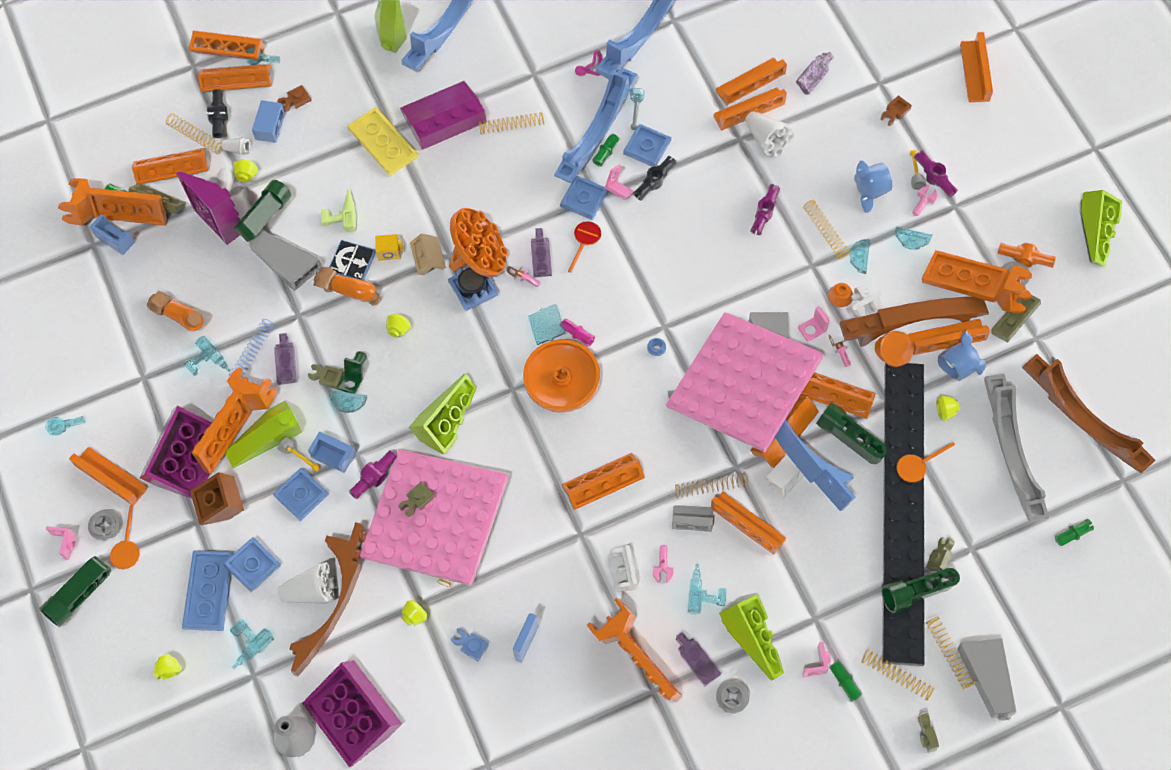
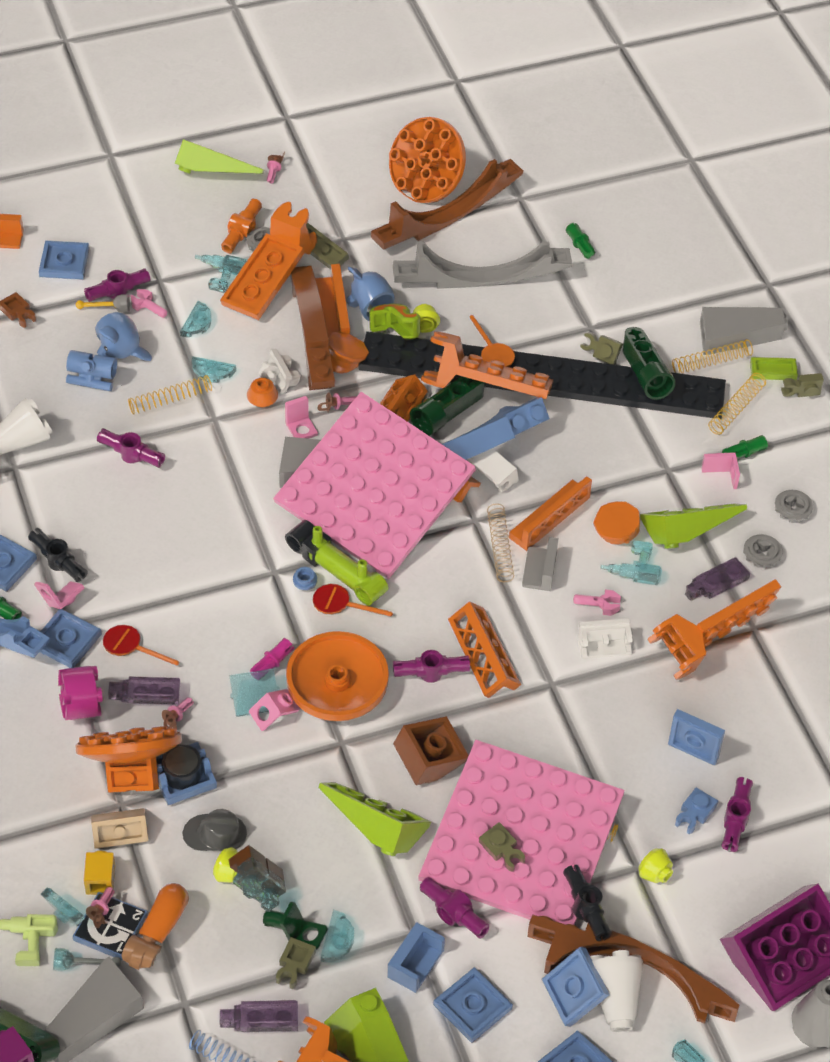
camera: 90 degrees left, 15 degrees down
hinge [277,437,320,471] -> none
none -> medium blue tile [39,241,89,280]
none -> clear light blue plate [41,887,84,927]
none -> clear light blue hinge [53,948,121,971]
none -> dark pink brick [58,666,103,720]
none -> medium blue pin [66,350,117,391]
none -> piece [86,887,115,928]
none -> dark grey piece [182,809,247,851]
none -> clear light blue piece [195,255,247,293]
none -> clear light blue hips [228,845,286,912]
none -> bright pink bracket [249,689,300,731]
none -> bright pink piece [267,151,285,184]
none -> lime piece [285,520,389,606]
none -> red piece [313,584,393,616]
none -> lime animal [369,303,420,339]
none -> orange bracket [389,117,466,203]
none -> magenta pin [393,650,470,683]
none -> dark orange slope [393,716,469,785]
none -> orange hinge [421,332,553,399]
none -> medium blue tile [542,947,610,1027]
none -> black pin [563,865,612,941]
none -> orange hat [593,501,640,545]
none -> magenta pin [721,777,753,852]
none -> lime tile [750,357,798,380]
none -> light grey gear [775,490,813,523]

